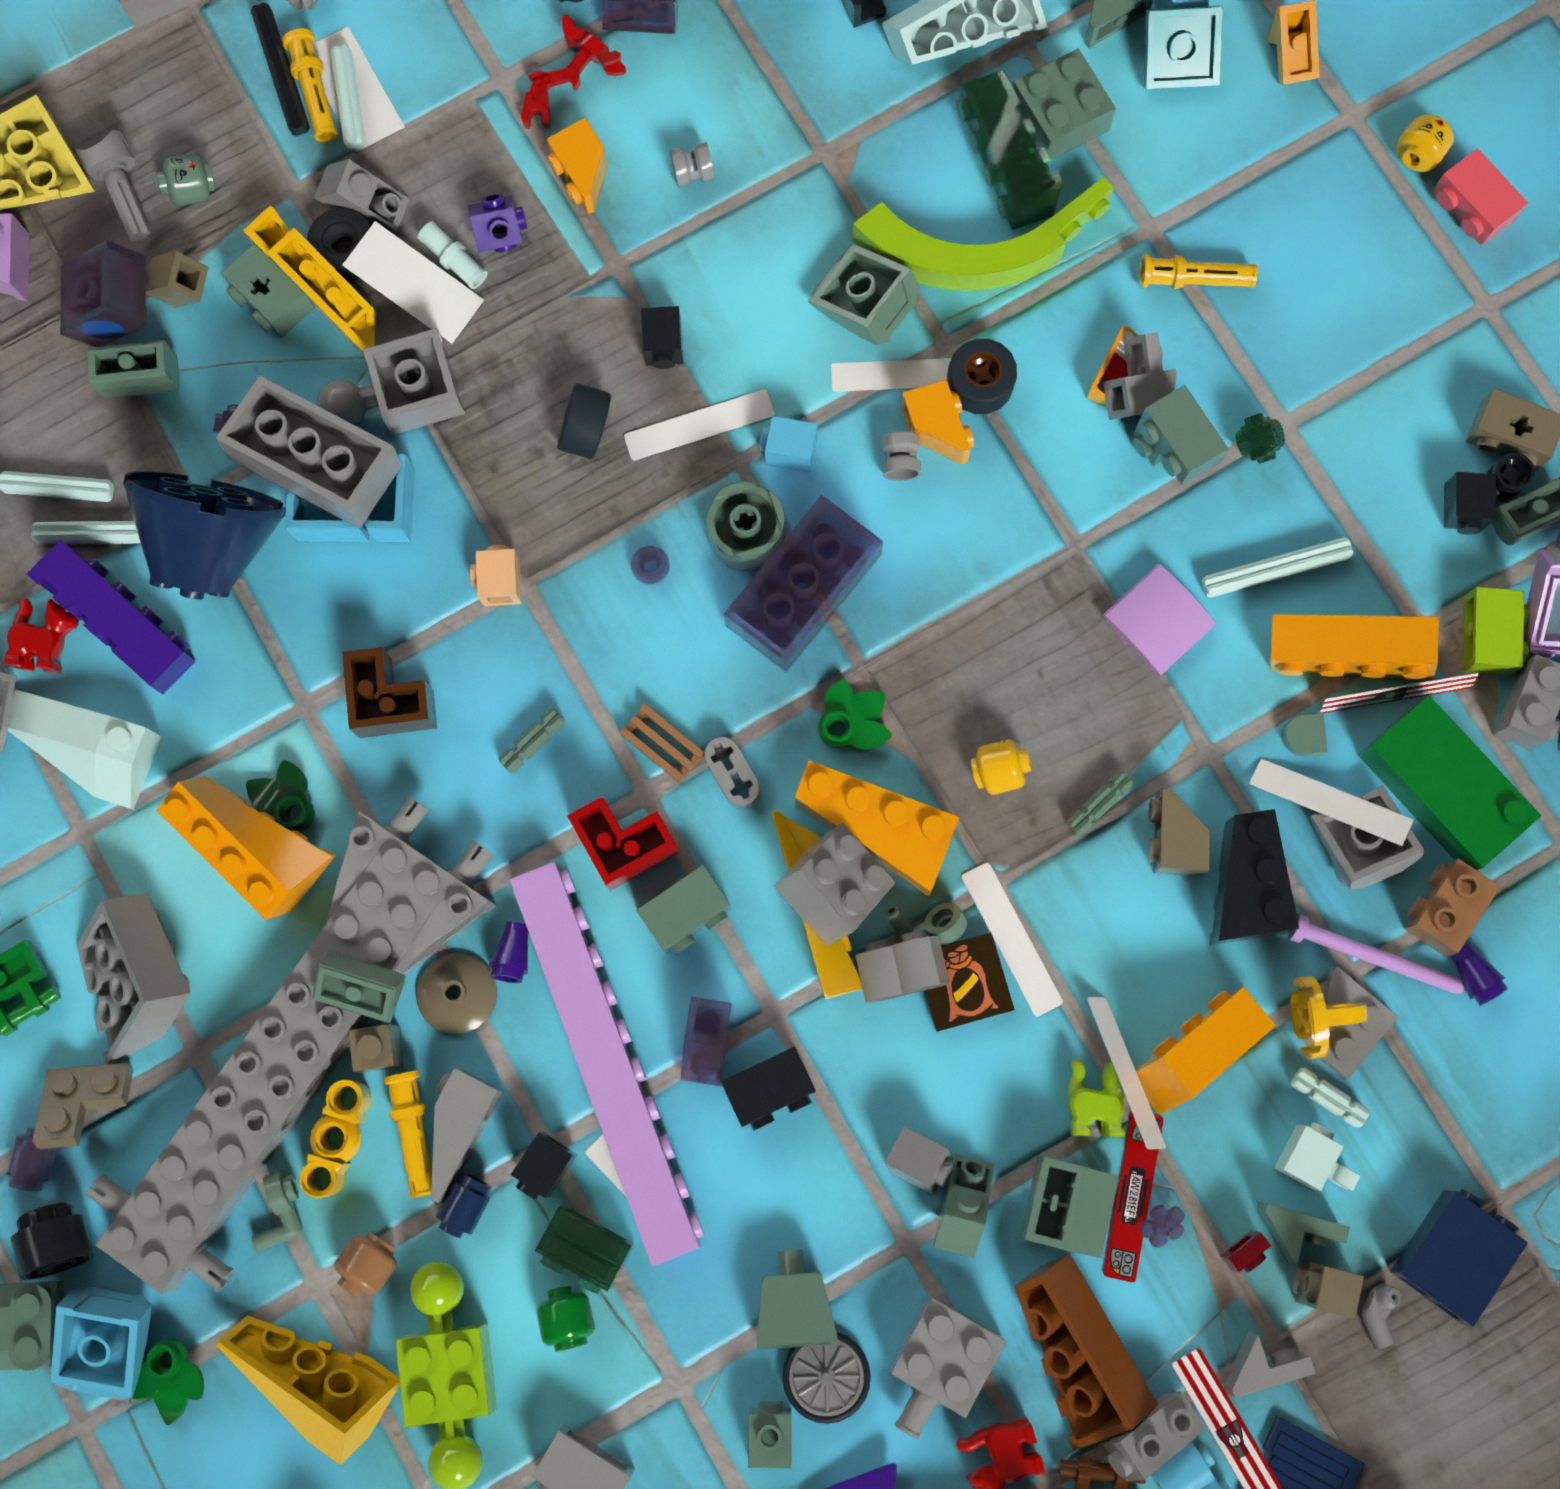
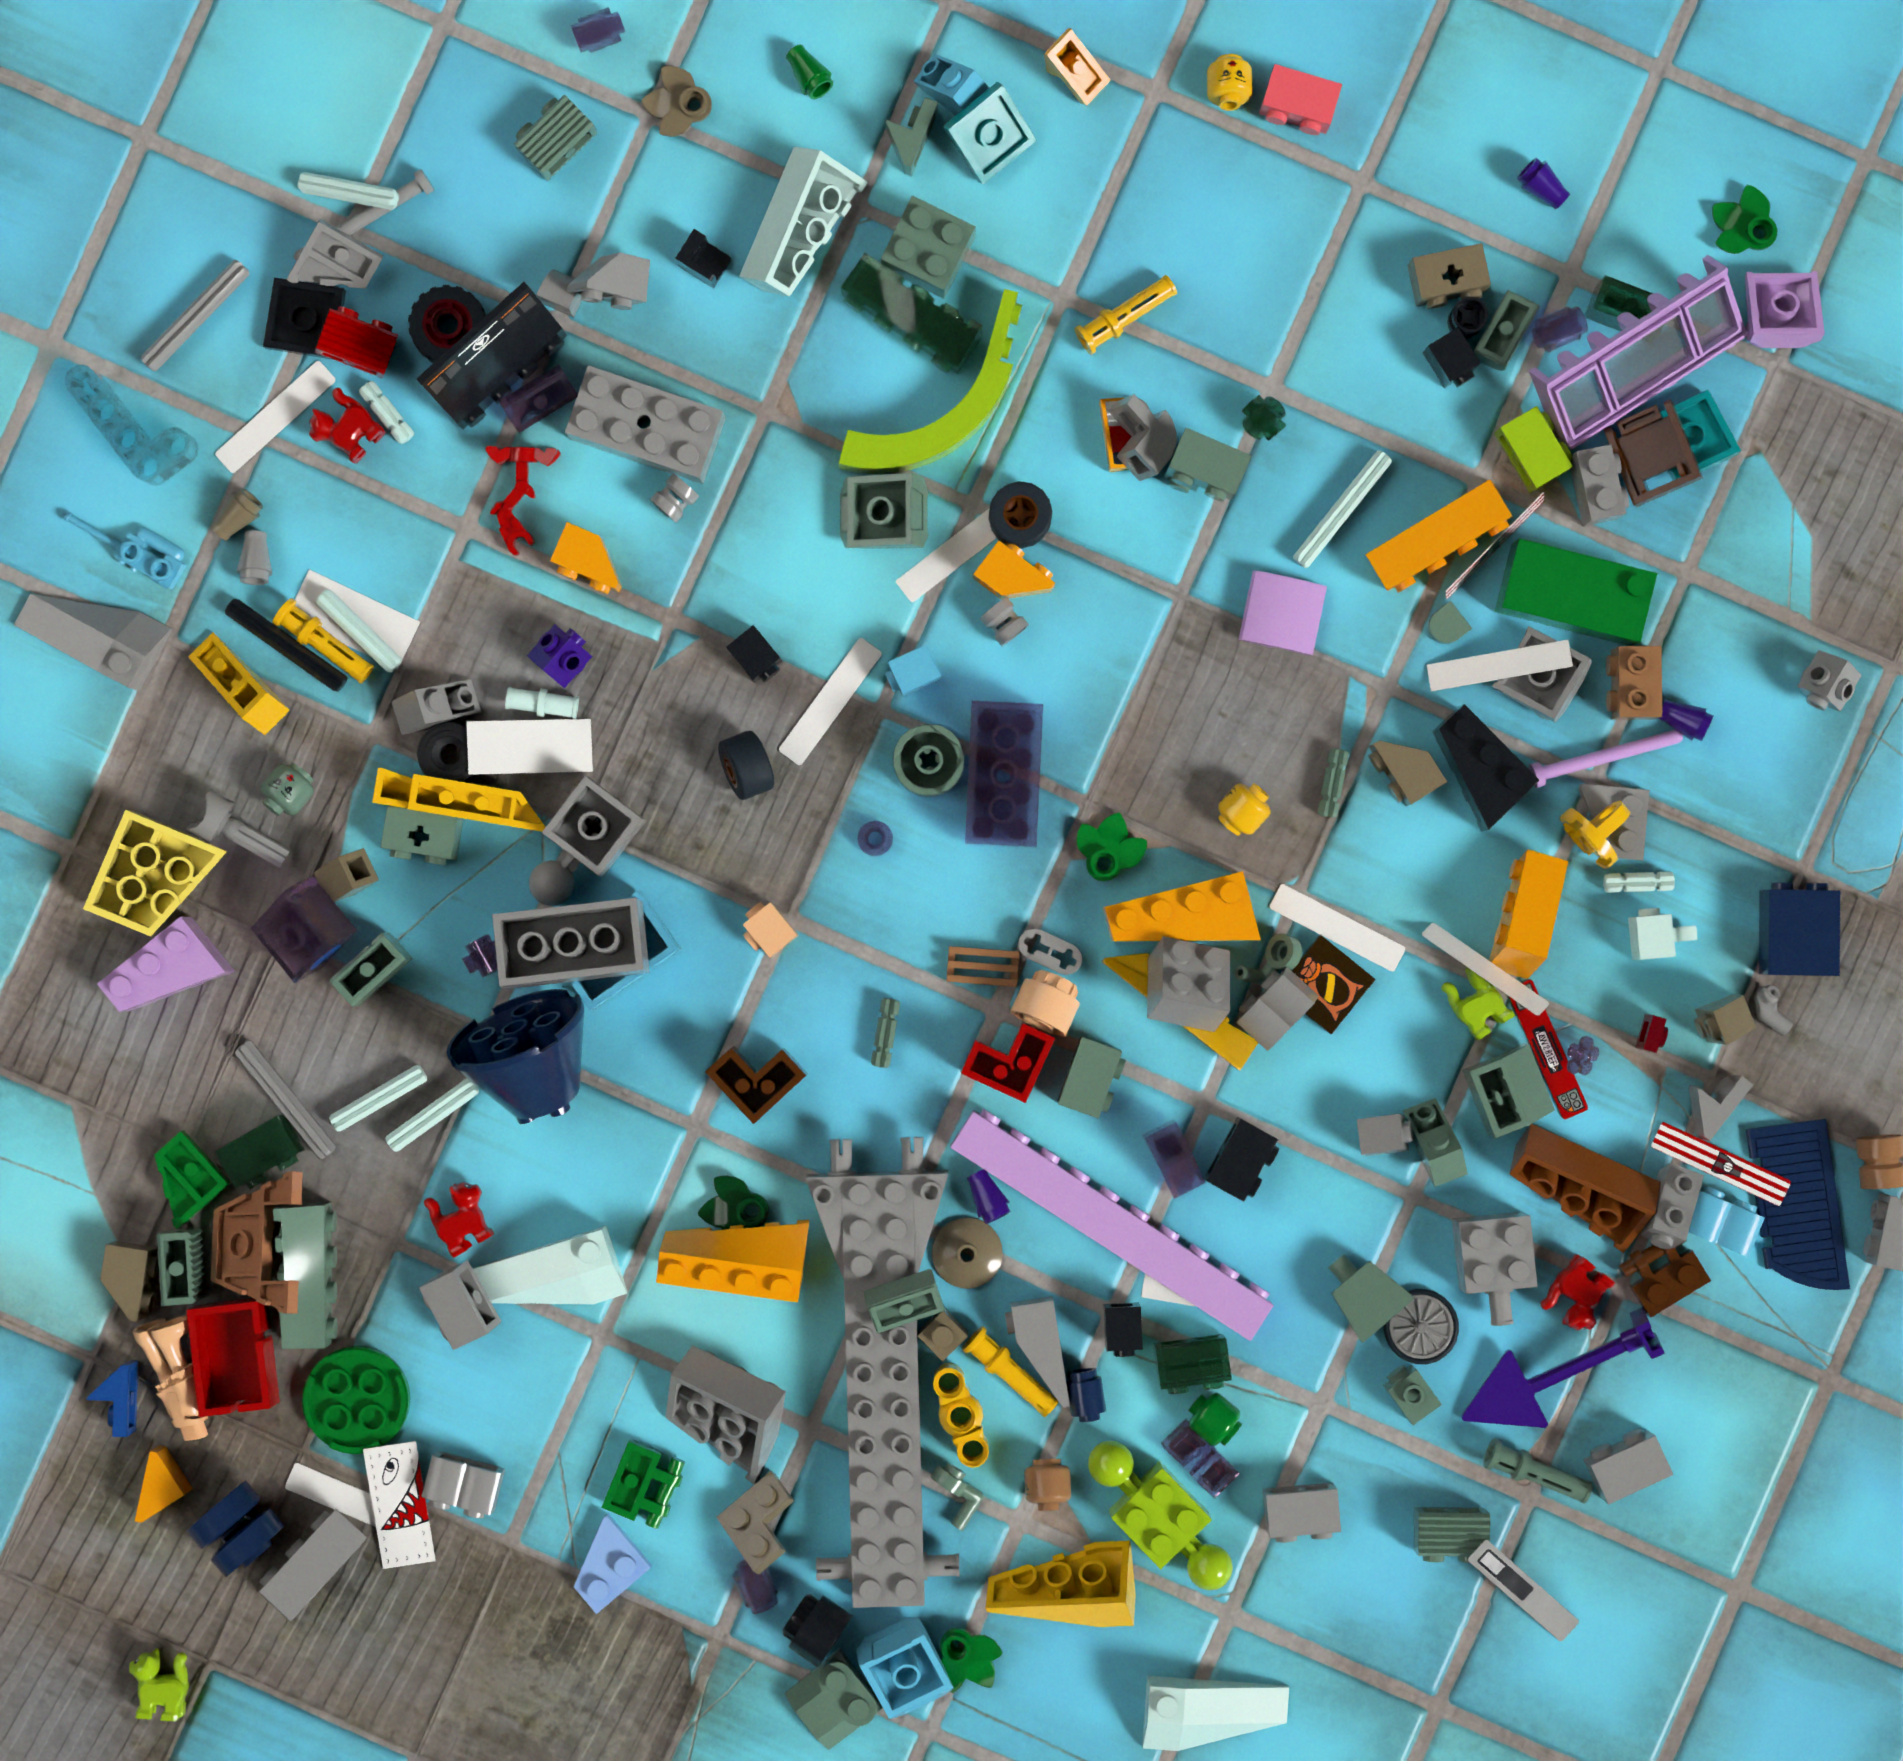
camera: 45 degrees left, 10 degrees up
dark purple wedge [26,540,196,695] -> none
sand green slope [1257,1202,1350,1265] -> none
none -> yellow slope [188,632,290,735]
none -> light grey brick [565,365,726,484]
none -> light nougat piece [1010,970,1080,1037]
none -> slope [1161,1419,1240,1499]

